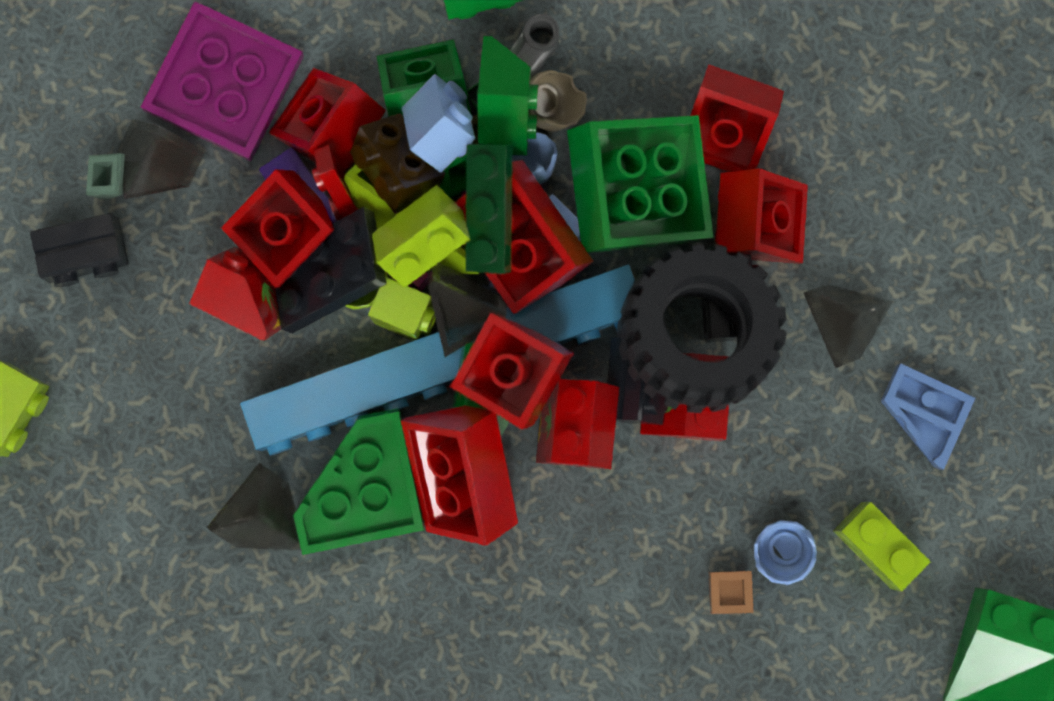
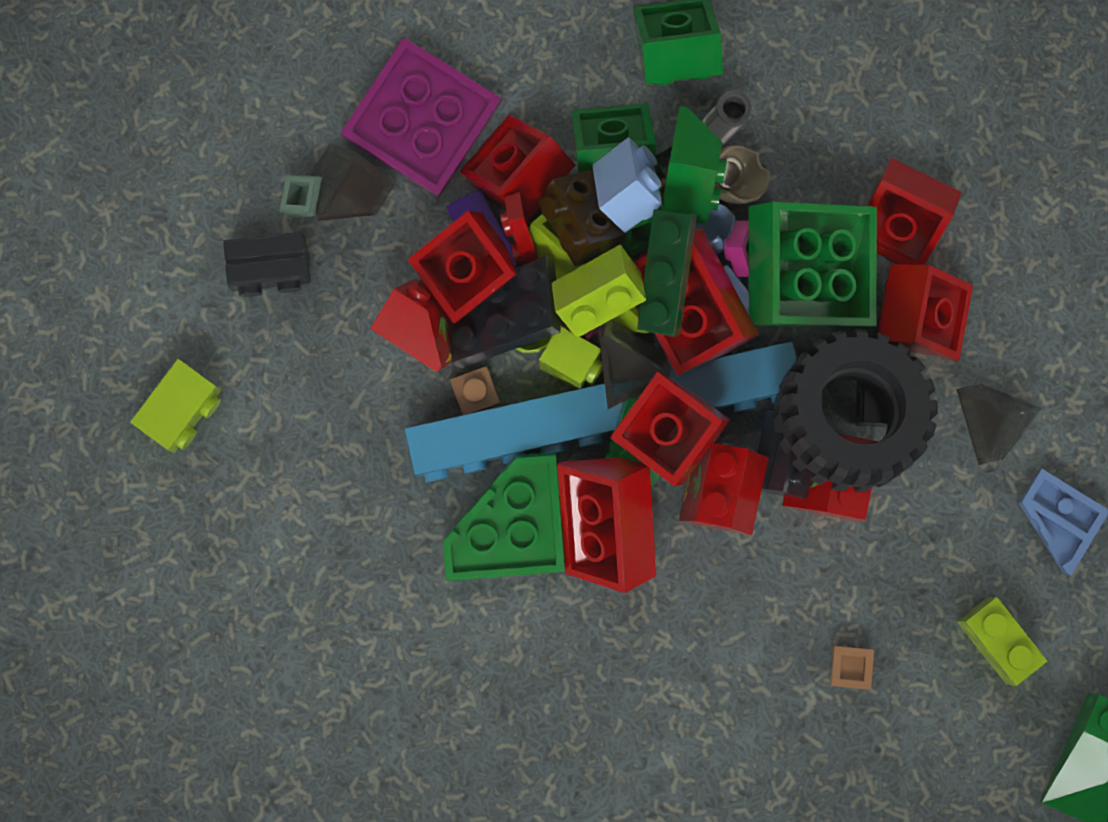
camera: 10 degrees right, 0 degrees up
clear smoke slope [207,462,301,550] -> none
light blue hair [754,520,817,585] -> none
none -> medium nougat plate [450,366,500,415]
none -> dark pink plate [724,220,749,277]

